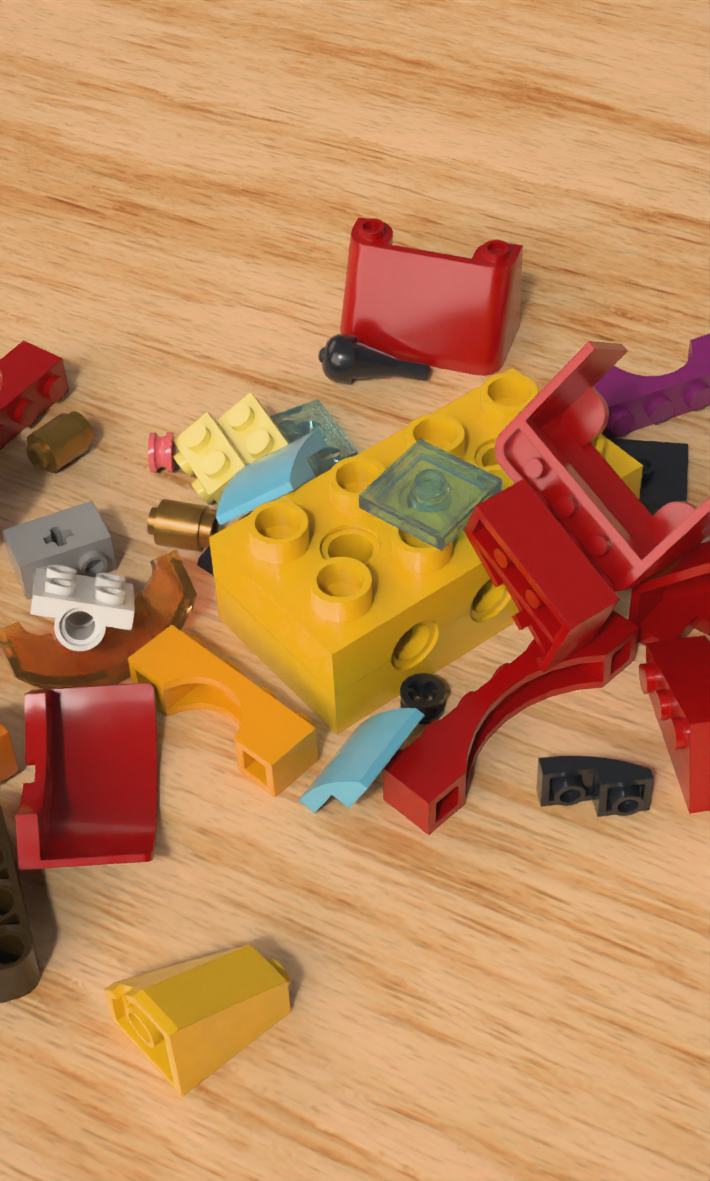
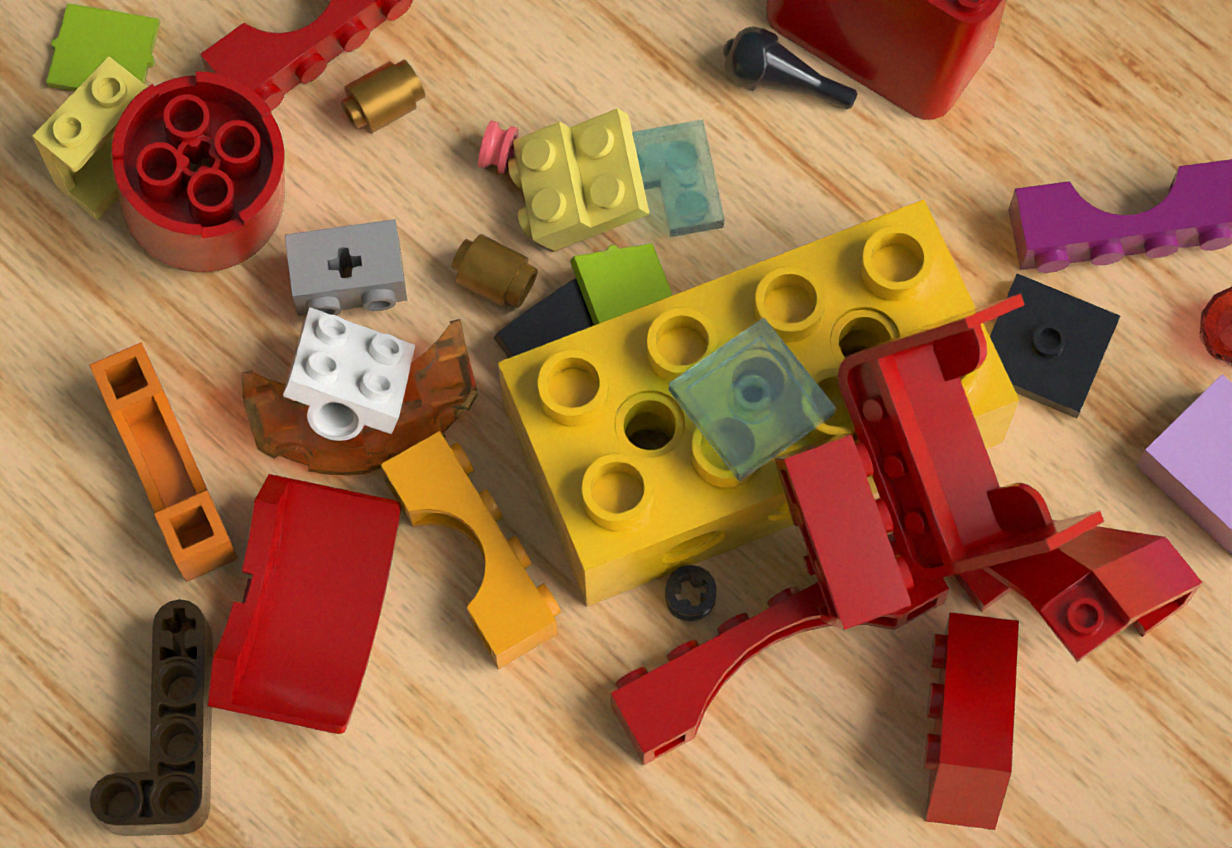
camera: 15 degrees right, 25 degrees up
medium azure slope [216,429,328,525] -> none
medium azure slope [299,708,424,814] -> none
black slope [536,756,654,817] -> none

